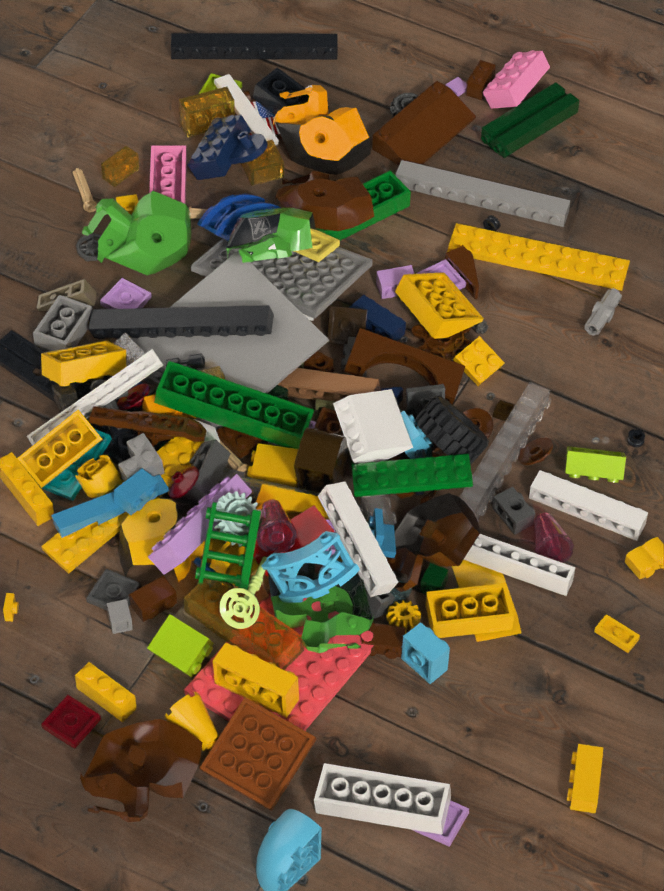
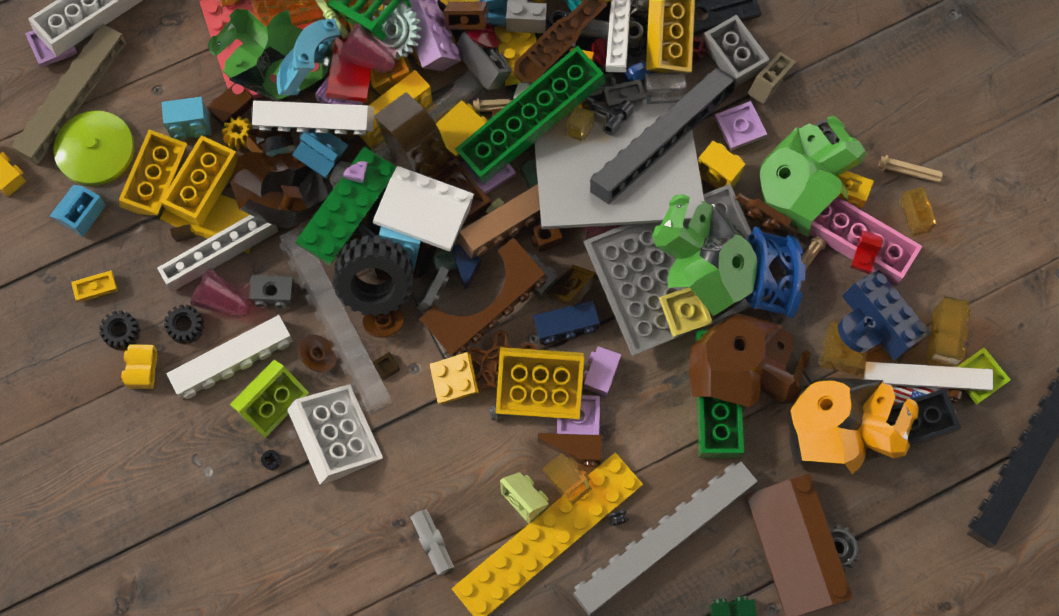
camera: 125 degrees right, 20 degrees up
none -> dark tan brick [12,24,127,165]
none -> dark azure slope [49,185,107,237]
none -> lime dish [53,111,135,186]
none -> black tyre [99,310,140,350]
none -> yellow slope [119,129,187,216]
none -> black tyre [164,304,204,344]
none -> dark brown tile [170,224,196,242]
none -> white slope [288,384,383,485]
none -> lavender tile [343,161,368,183]
none -> reddish brown brick [444,1,489,29]
none -> yellowish green slope [500,472,549,524]
none -> clear yellow brick [542,453,592,505]
none -> yellow brick [698,141,745,189]
none -> reddish brown plate [735,193,797,236]
none -> red slope [850,230,882,274]

